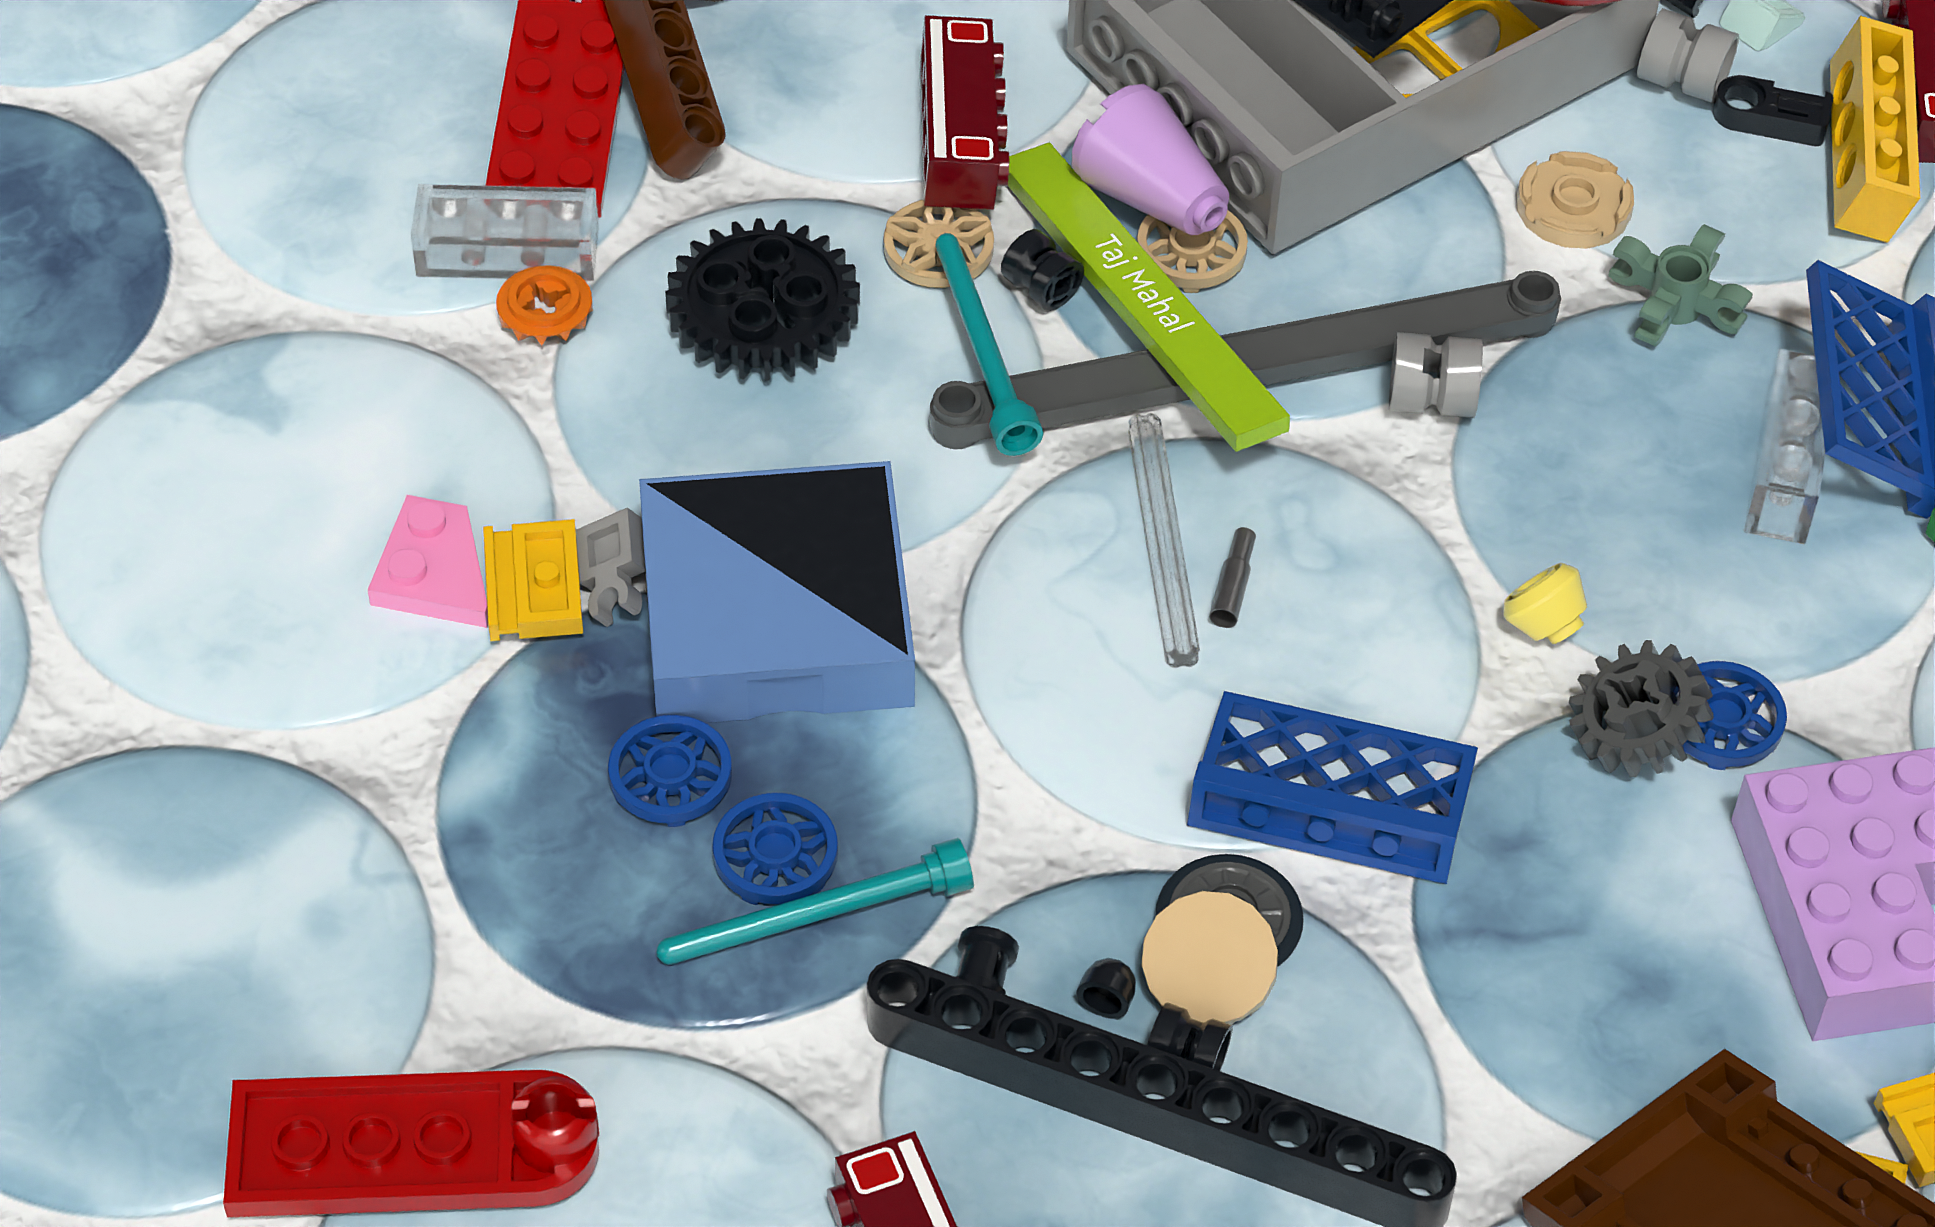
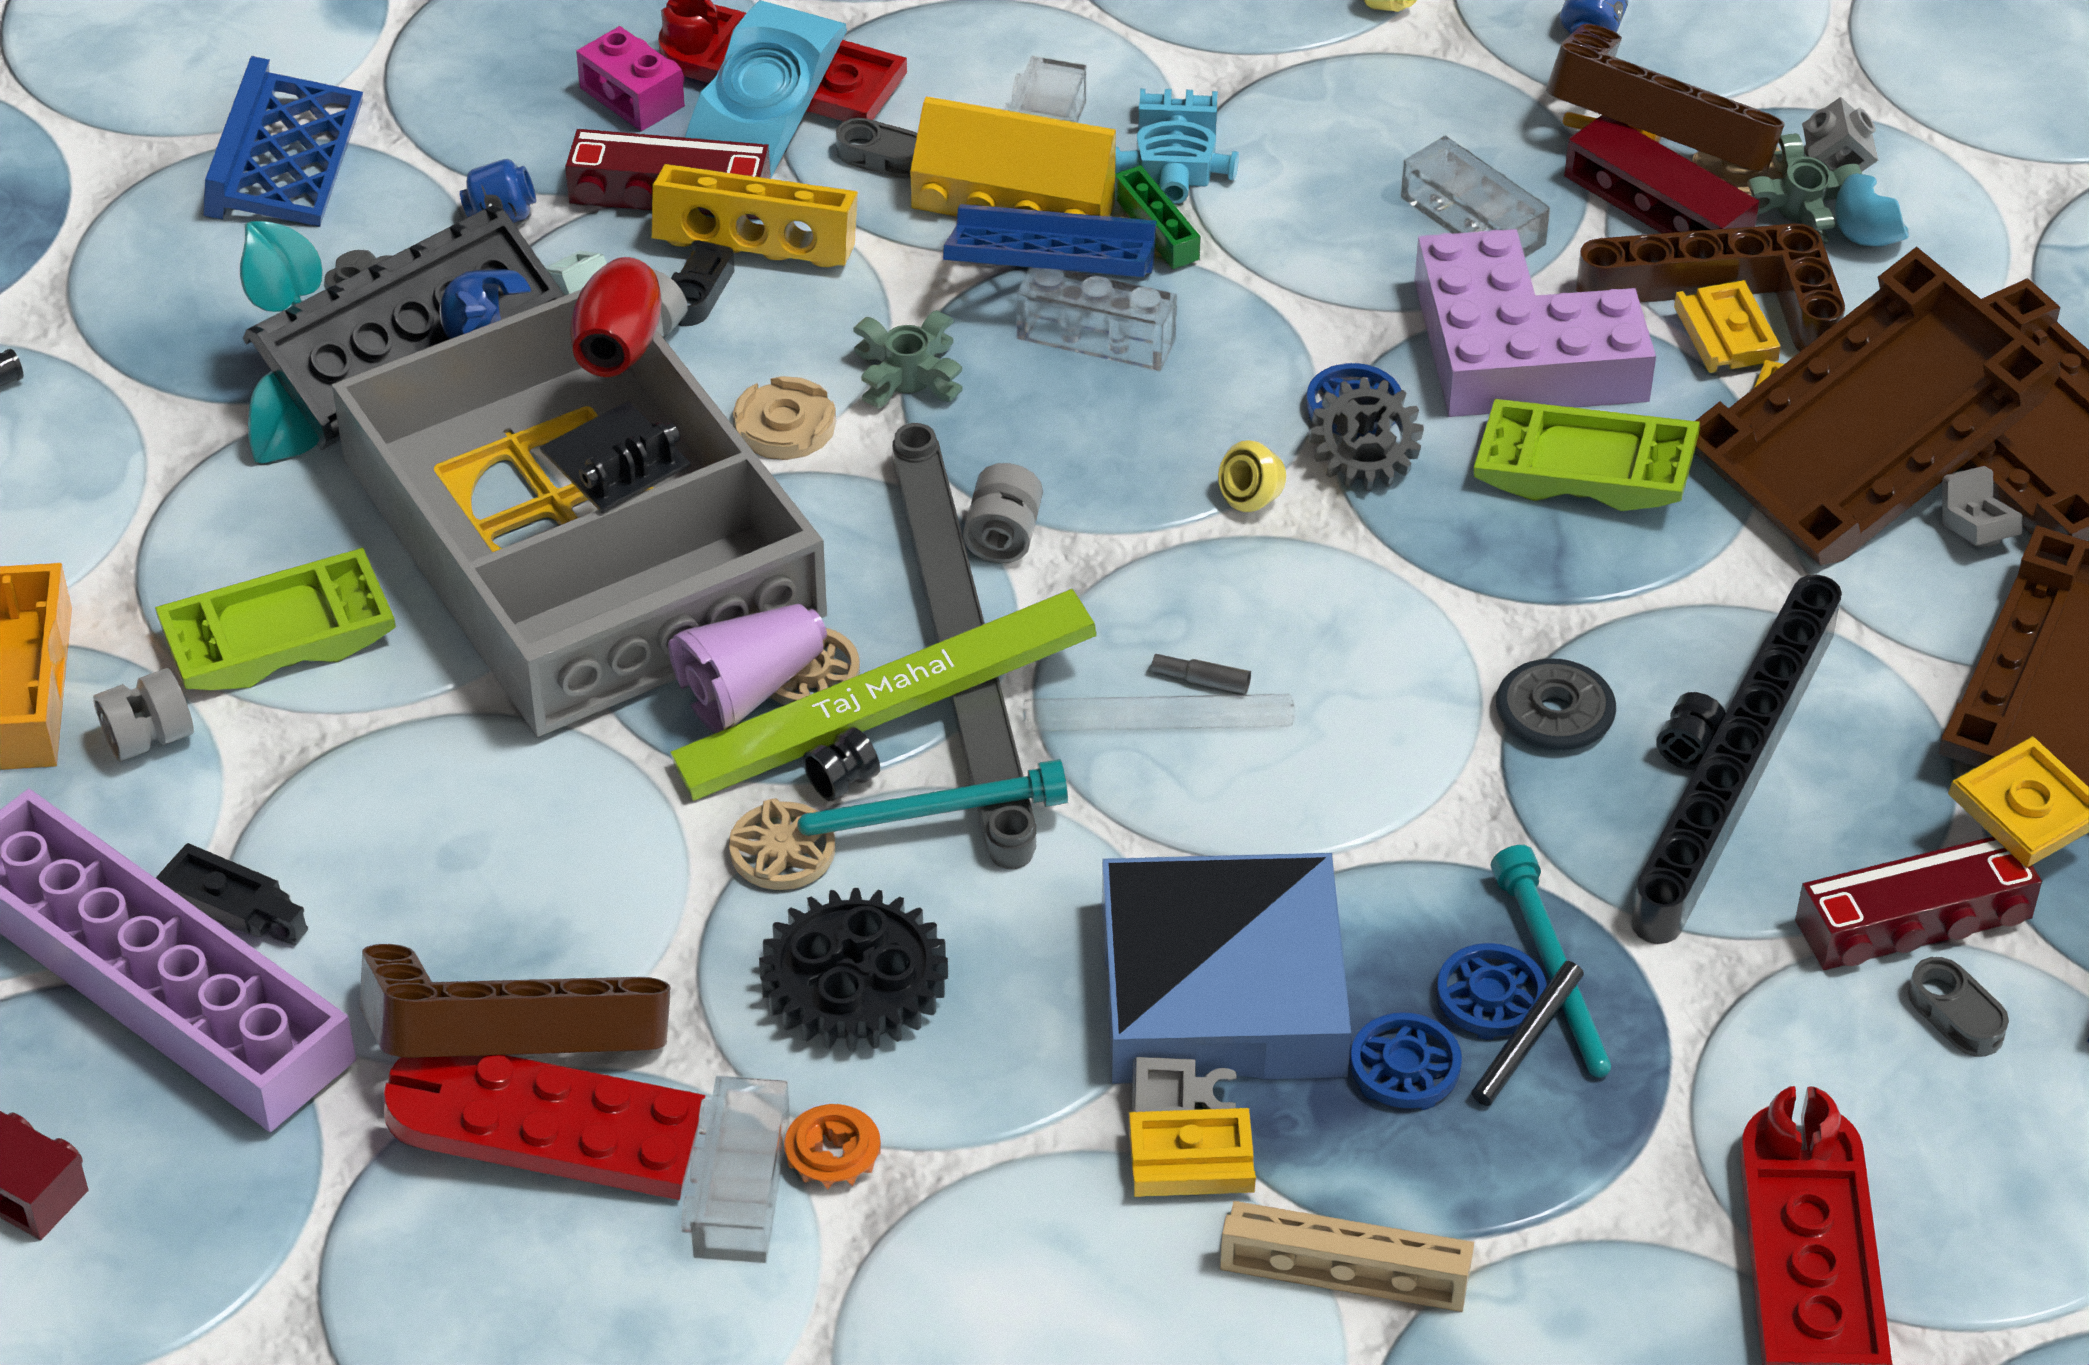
camera: 85 degrees left, 5 degrees down
bright pink wing [368,495,488,628] -> none
dark red brick [920,15,1009,210] -> none
black bush [955,926,1019,995] -> none
black hinge [1077,958,1136,1018] -> none
tan tile [1141,891,1279,1025] -> none
blue fence [1187,691,1478,884] -> none
none -> tan fence [1220,1201,1474,1312]
none -> black bar [1471,961,1584,1106]
none -> lime slope [1474,399,1700,511]

